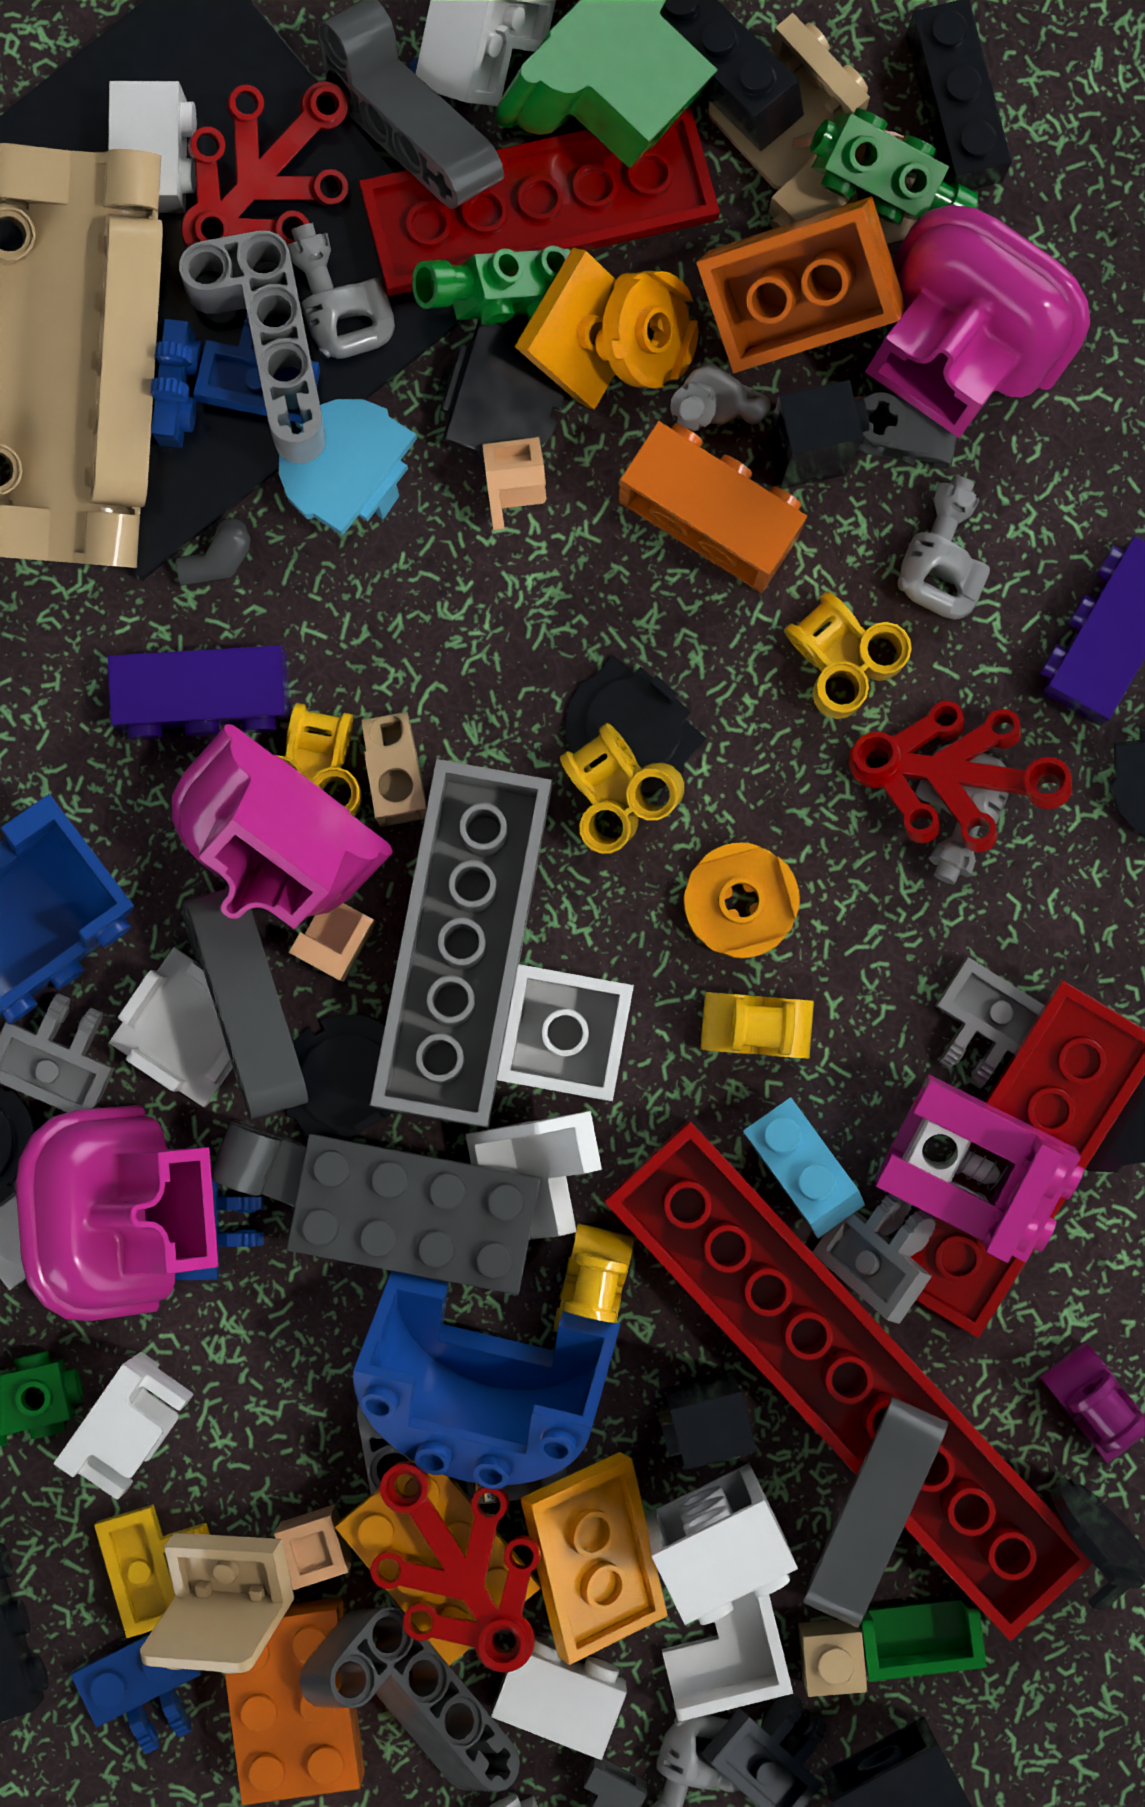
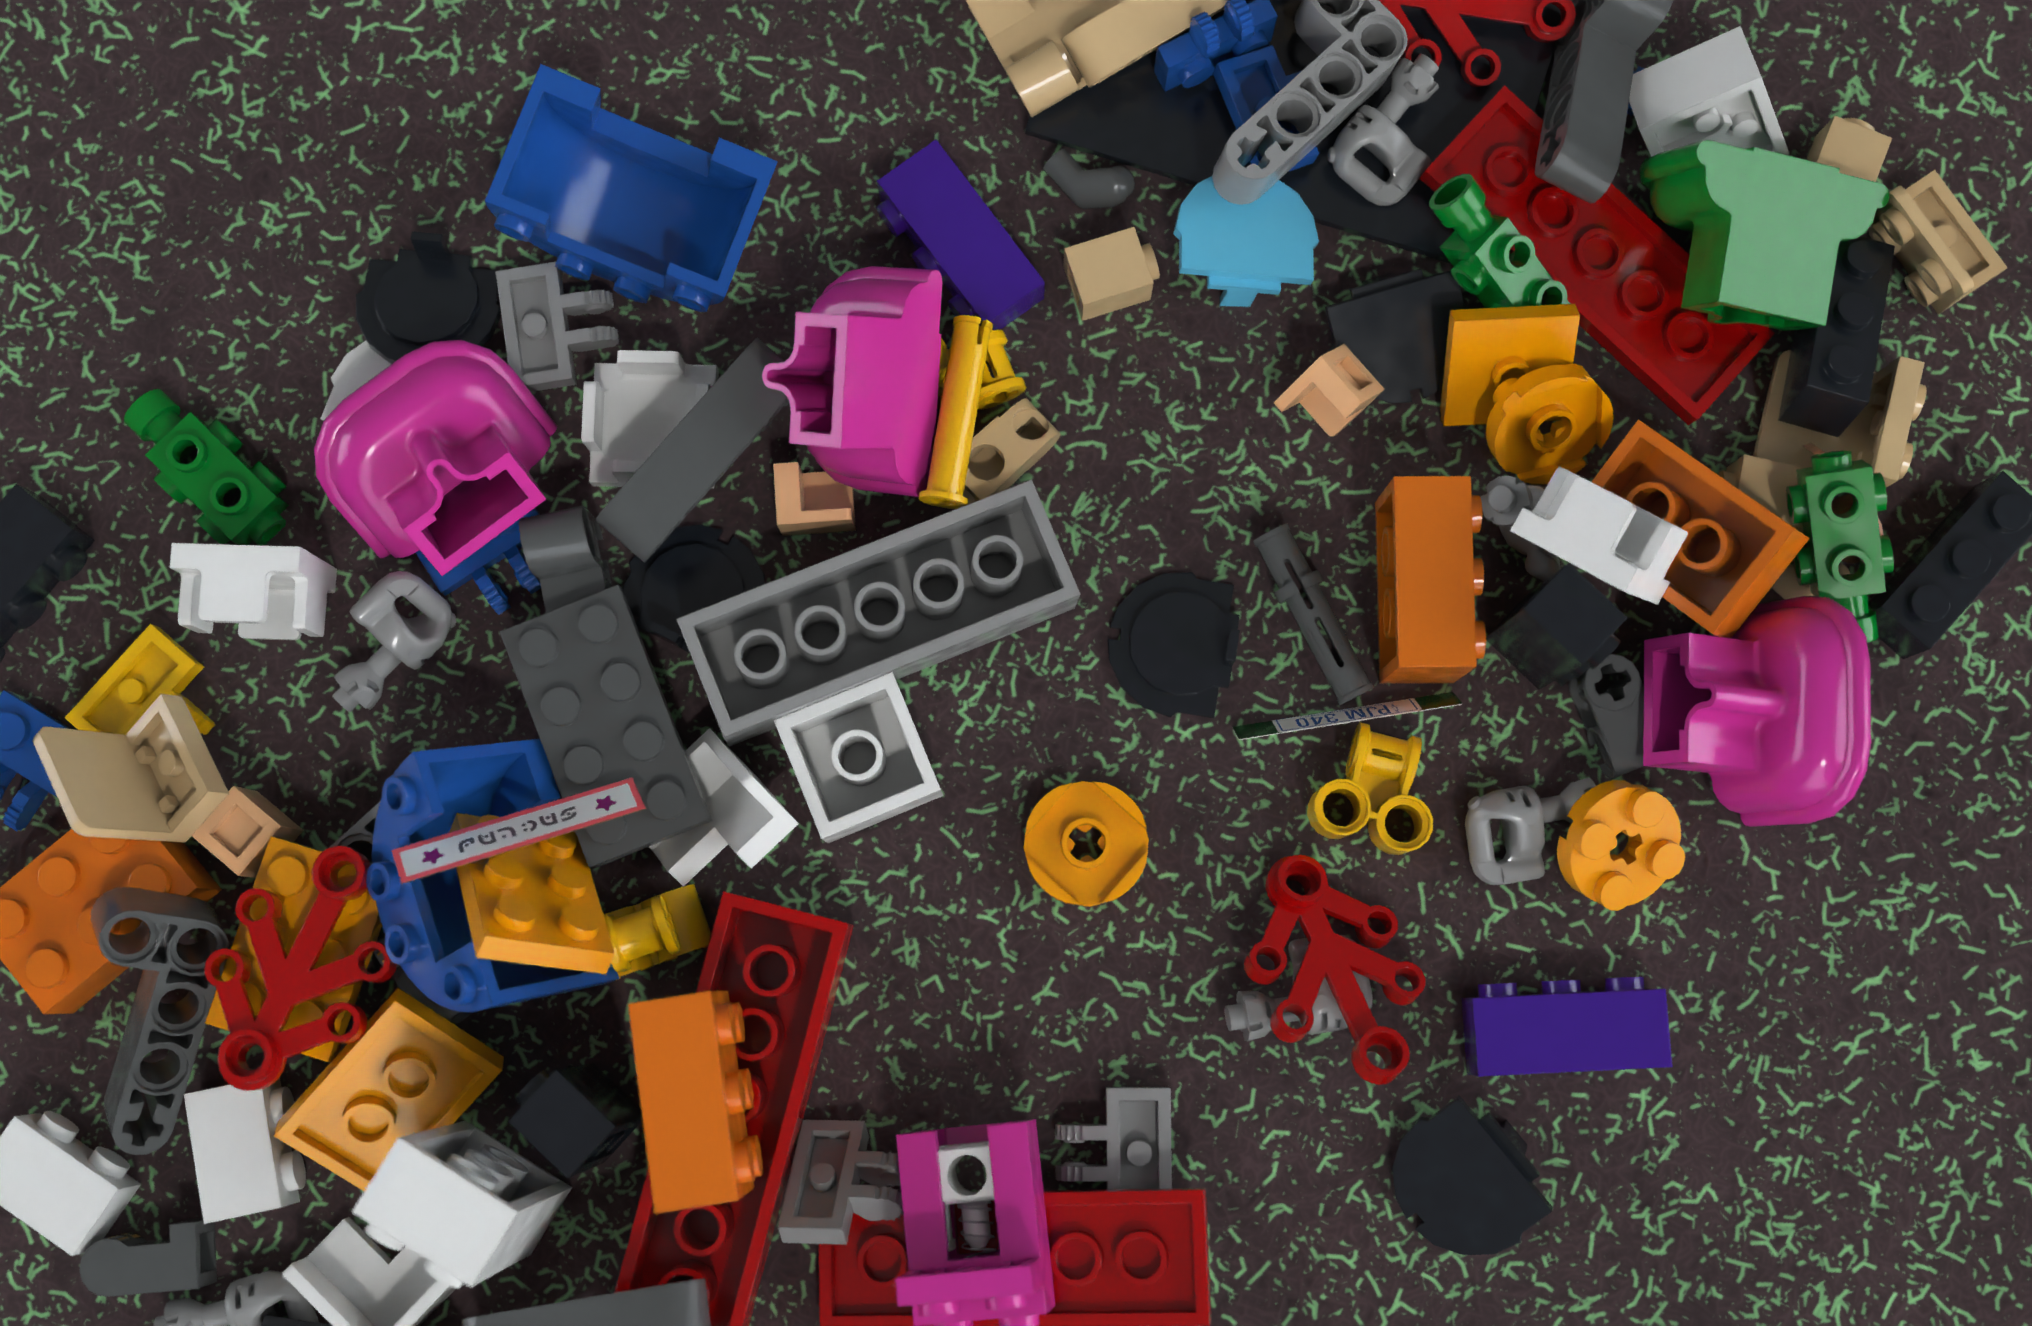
camera: 55 degrees right, 5 degrees down
yellow piece [560,723,684,854] -> none
yellow piece [700,992,814,1059] -> none
medium azure brick [743,1097,865,1239] -> none
none -> light grey piece [332,571,456,712]
none -> sticker [391,778,646,884]
none -> light orange plate [449,813,615,974]
none -> orange brick [628,991,763,1214]
none -> yellow pin [919,315,993,509]
none -> tan brick [1063,227,1160,321]
none -> sticker [1232,692,1463,740]
none -> dark grey pin [1253,523,1375,706]
none -> white panel [1510,466,1688,605]
none -> light orange plate [1557,780,1685,911]

